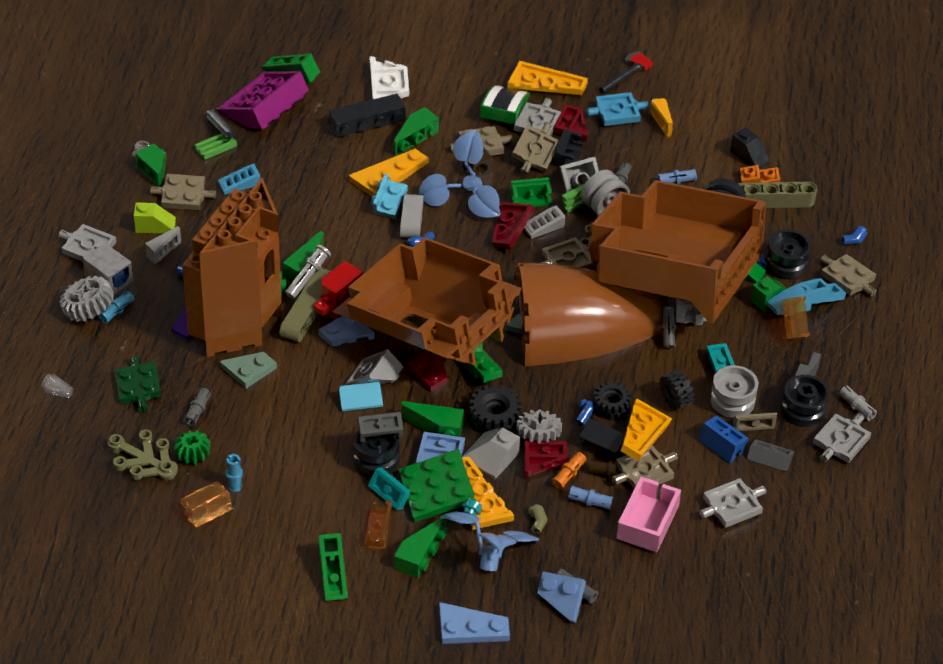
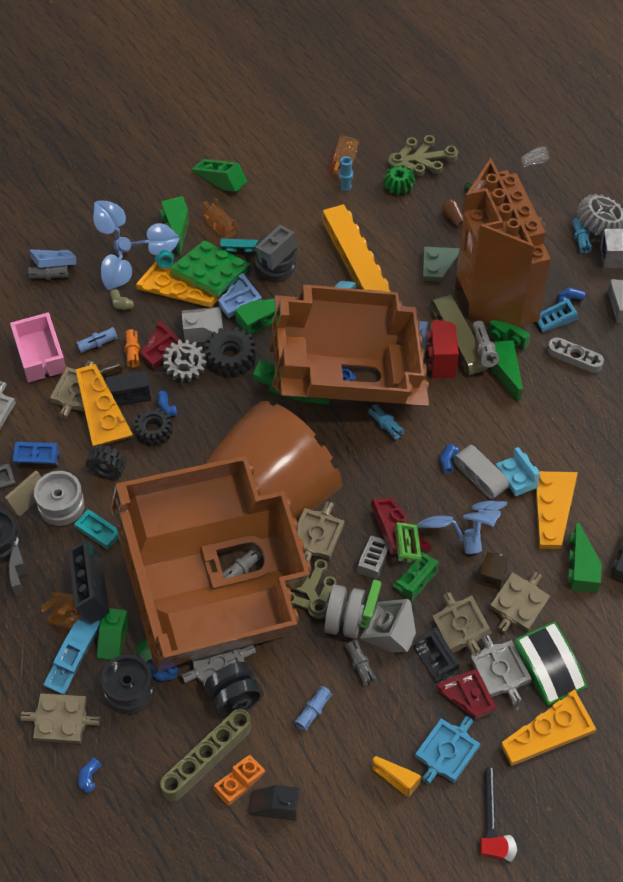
camera: 140 degrees right, 10 degrees up
dark grey pin [183,388,211,427] -> none
medium blue wing [439,602,510,644] -> none
none -> black brick [68,540,110,624]
none -> light orange brick [323,204,390,292]
none -> bright green tile [394,522,422,564]
none -> reddish brown cone [442,199,463,228]

